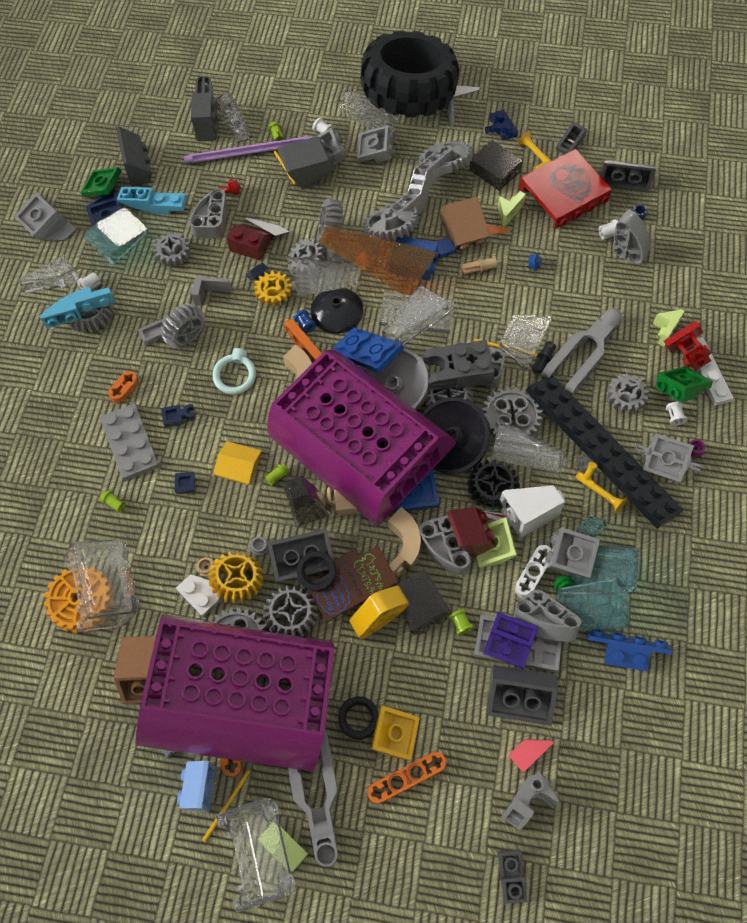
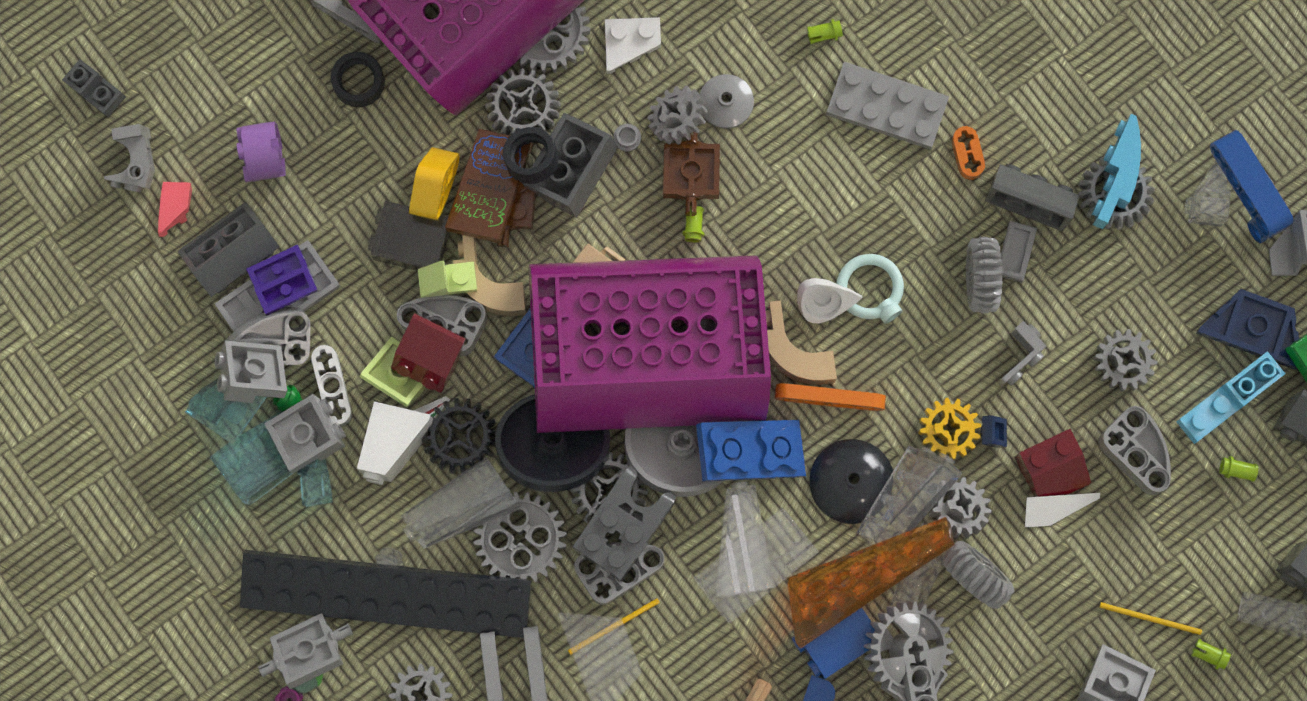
camera: 130 degrees right, 15 degrees up
white bush [77,272,101,289] -> none
clear light blue slope [83,207,149,266] -> none
dark blue plate [161,404,196,428] -> none
dark blue plate [175,472,196,494] -> none
lavender piece [184,136,312,164] -> none
tan plate [196,557,214,577] -> none
yellow gear [208,551,263,604] -> none
yellow slope [213,441,262,485] -> none
red plate [218,178,241,196] -> none
dark grey slope [277,136,336,190] -> none
clear smoke slope [282,476,333,527] -> none
blue bush [294,310,316,334] -> none
orange beam [367,752,446,804] -> none
yellow slope [371,705,420,761] -> none
lime bush [449,608,474,636] -> none
black axle [532,341,556,374] -> none
yellow piece [575,462,627,514] -> none
blue bracket [586,629,673,671] -> none
none -> light grey plate [215,340,287,403]
none -> medium lavender brick [237,121,286,182]
none -> yellowish green slope [418,261,477,298]
none -> light grey gear [648,86,708,144]
none -> reddish brown plate [663,127,720,216]
none -> light grey dish [700,74,754,129]
none -> white piece [797,278,862,323]
none -> dark grey slope [985,164,1079,232]
none -> blue beam [1210,130,1294,244]
none -> lime pin [1219,456,1259,482]

